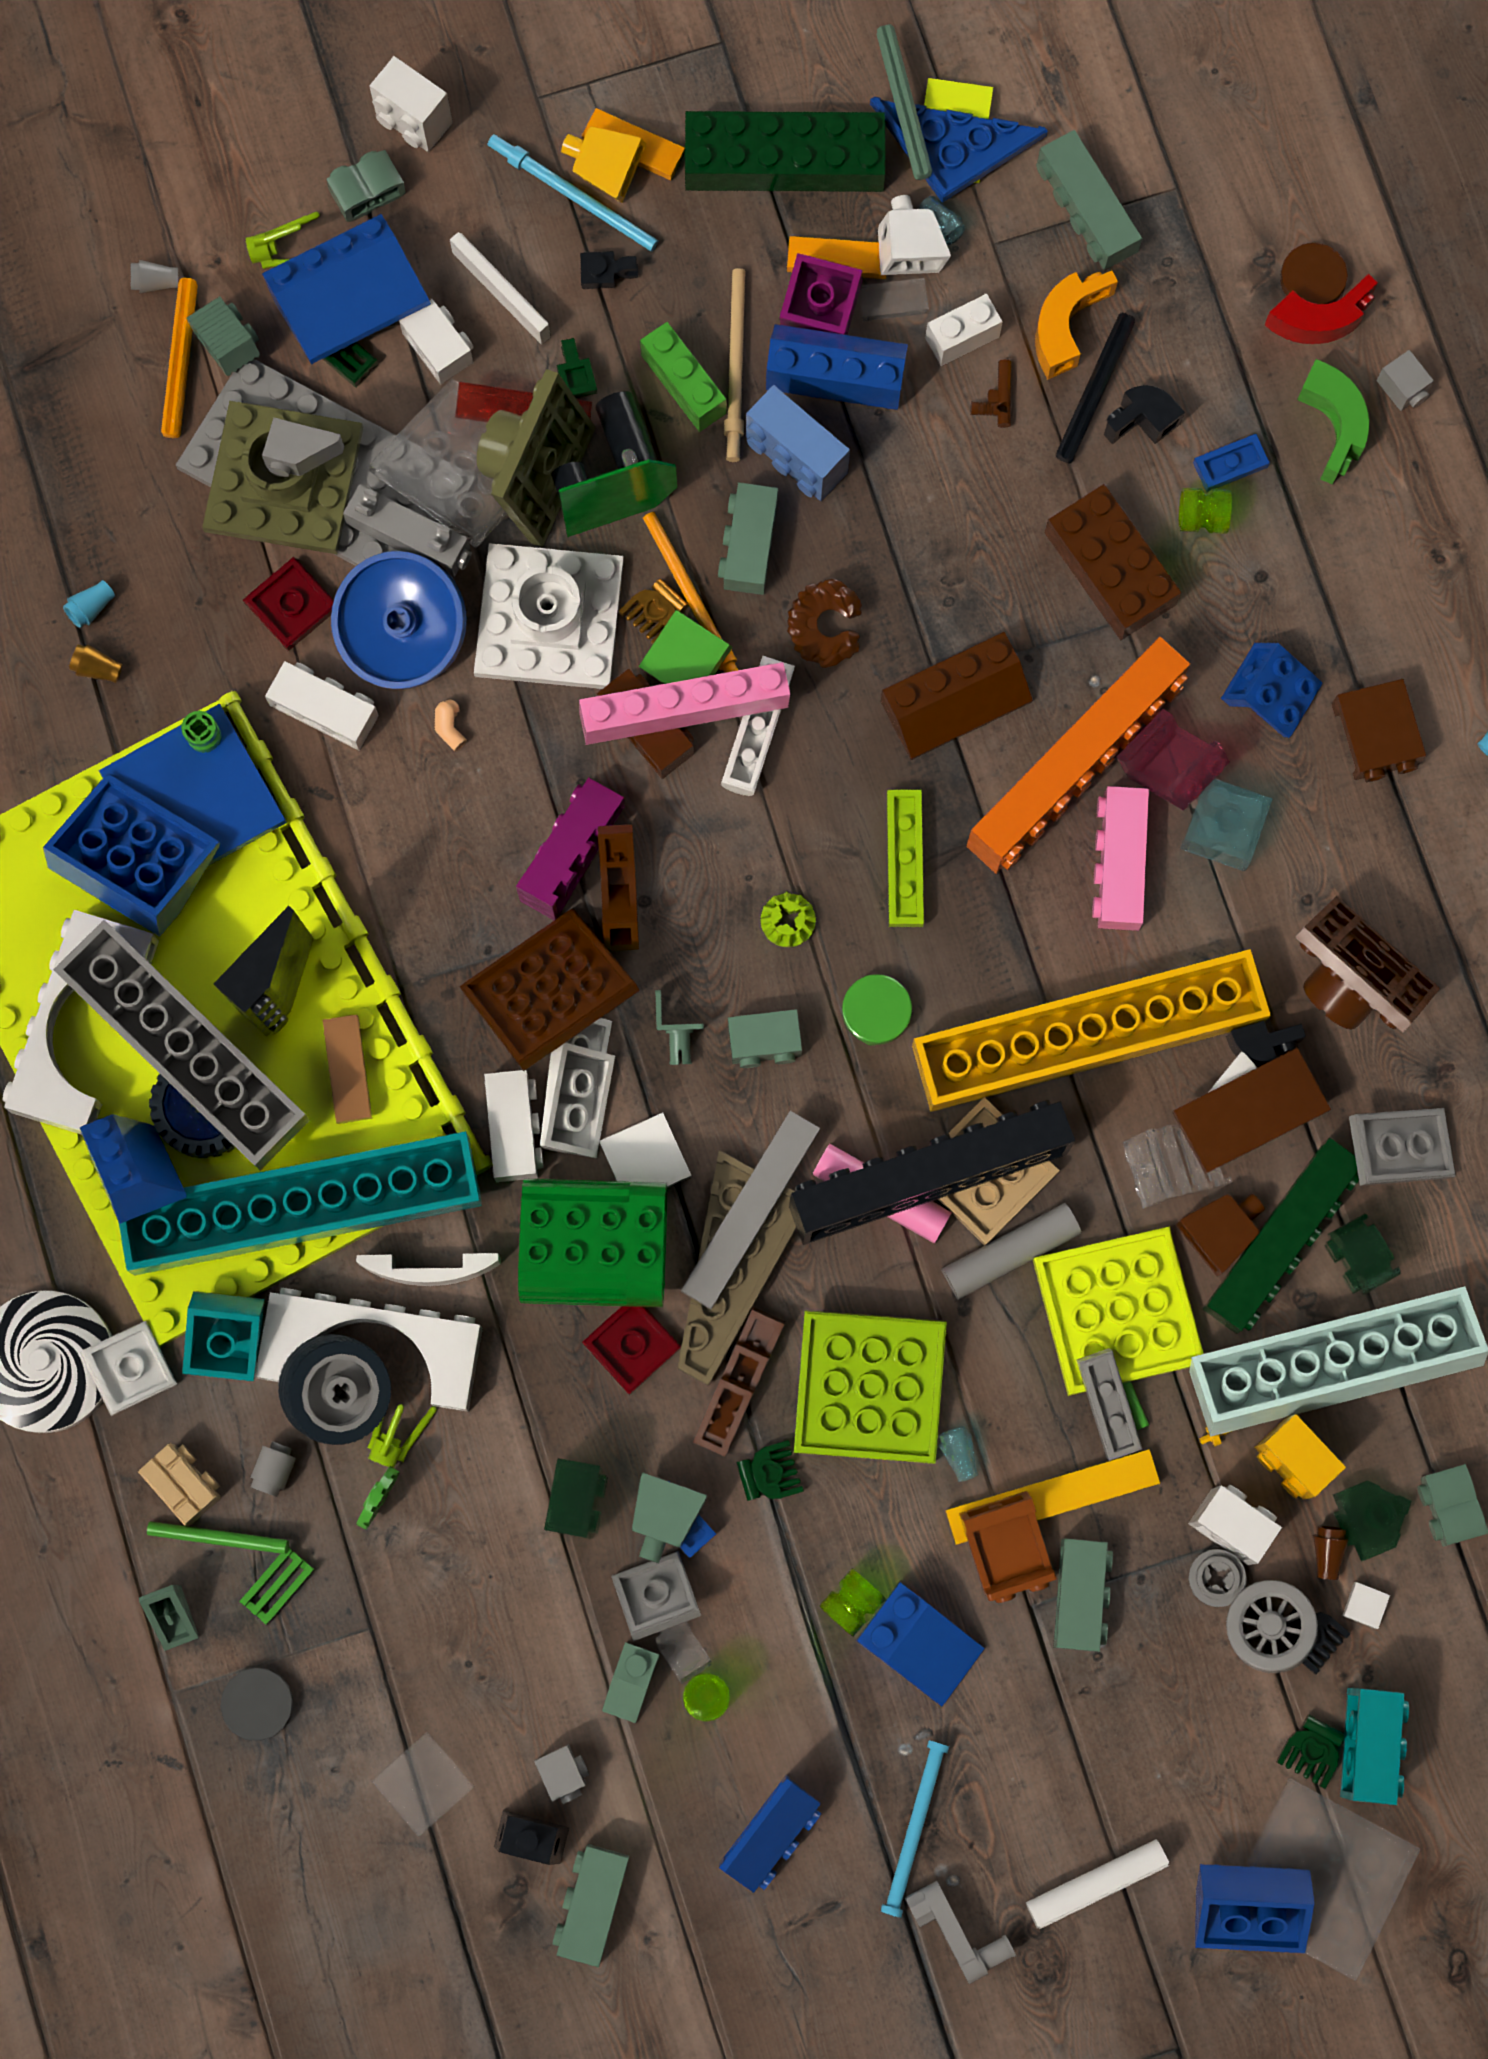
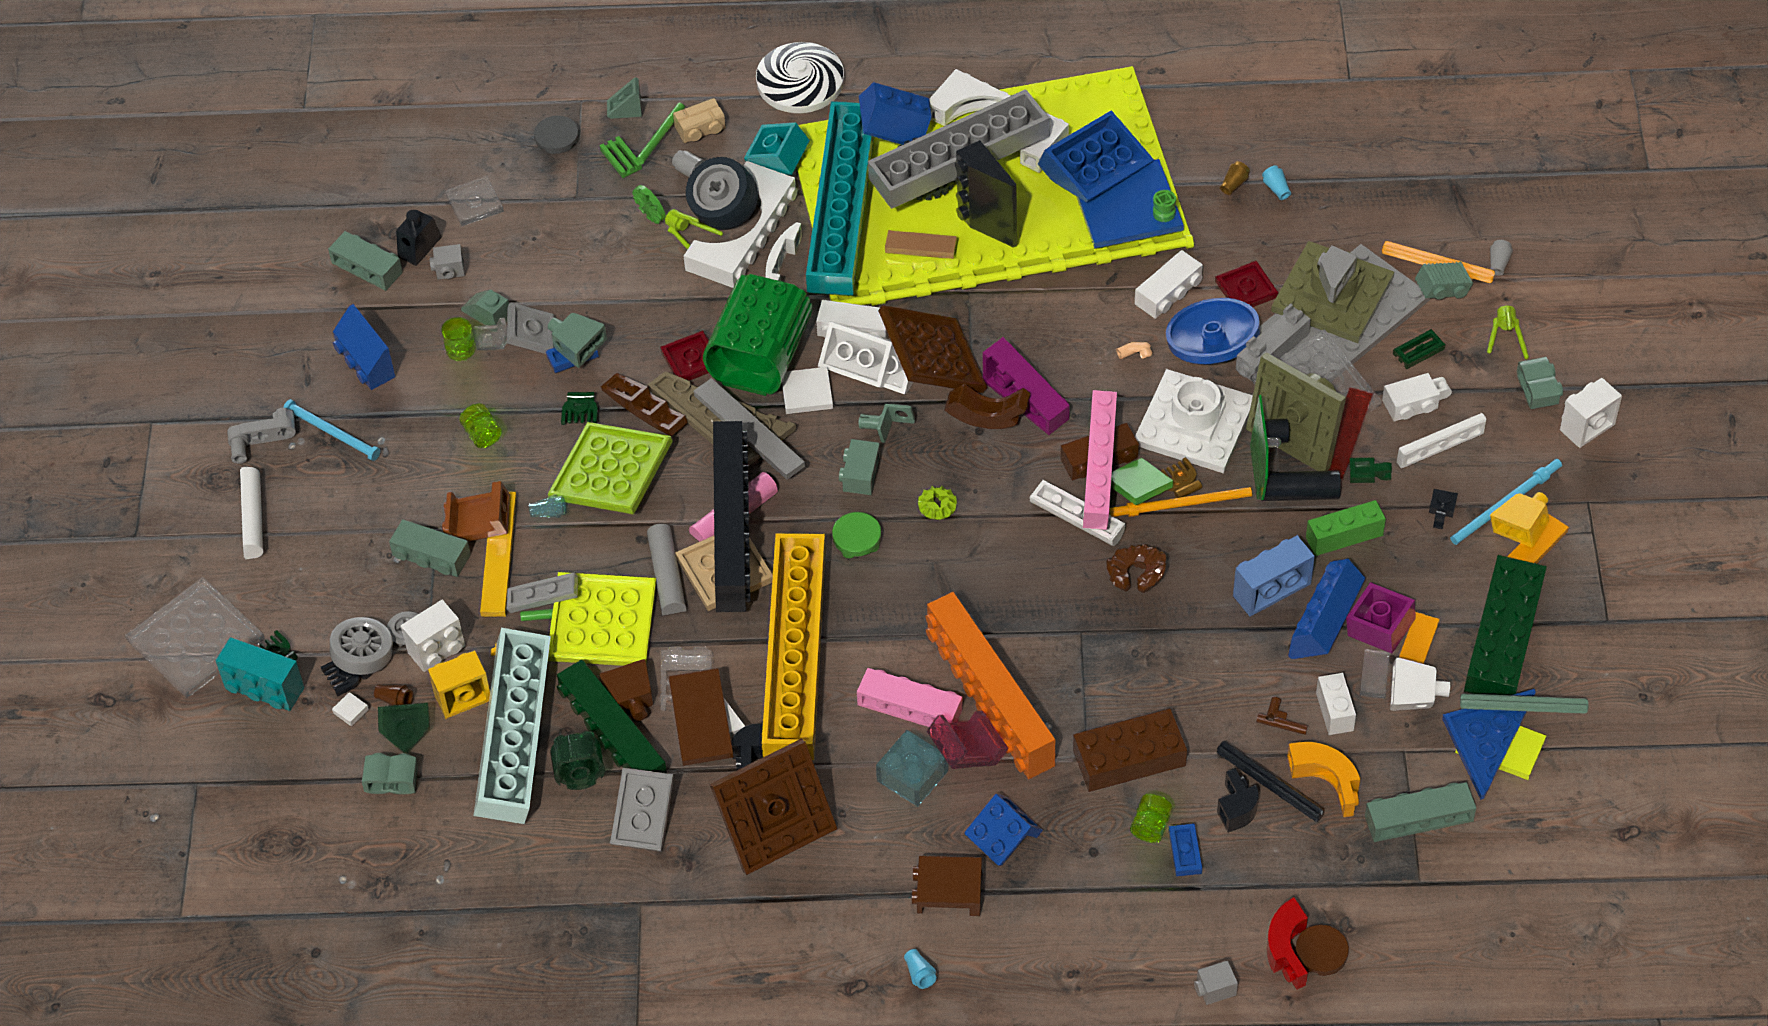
camera: 110 degrees right, 25 degrees down
white tile [80,1321,177,1416] -> none
blue slope [262,214,431,364] -> none
clear green brick [544,1458,608,1540] -> none
sand green brick [718,482,778,595] -> none
tan bar [724,268,745,462] -> none
blue slope [855,1582,985,1707] -> none
reddish brown slope [880,632,1033,760] -> none
lime plate [887,790,924,927] -> none
clear light blue cone [919,196,965,245] -> none
blue slope [1195,1864,1315,1953] -> none
bright green arch [1297,359,1369,484] -> none

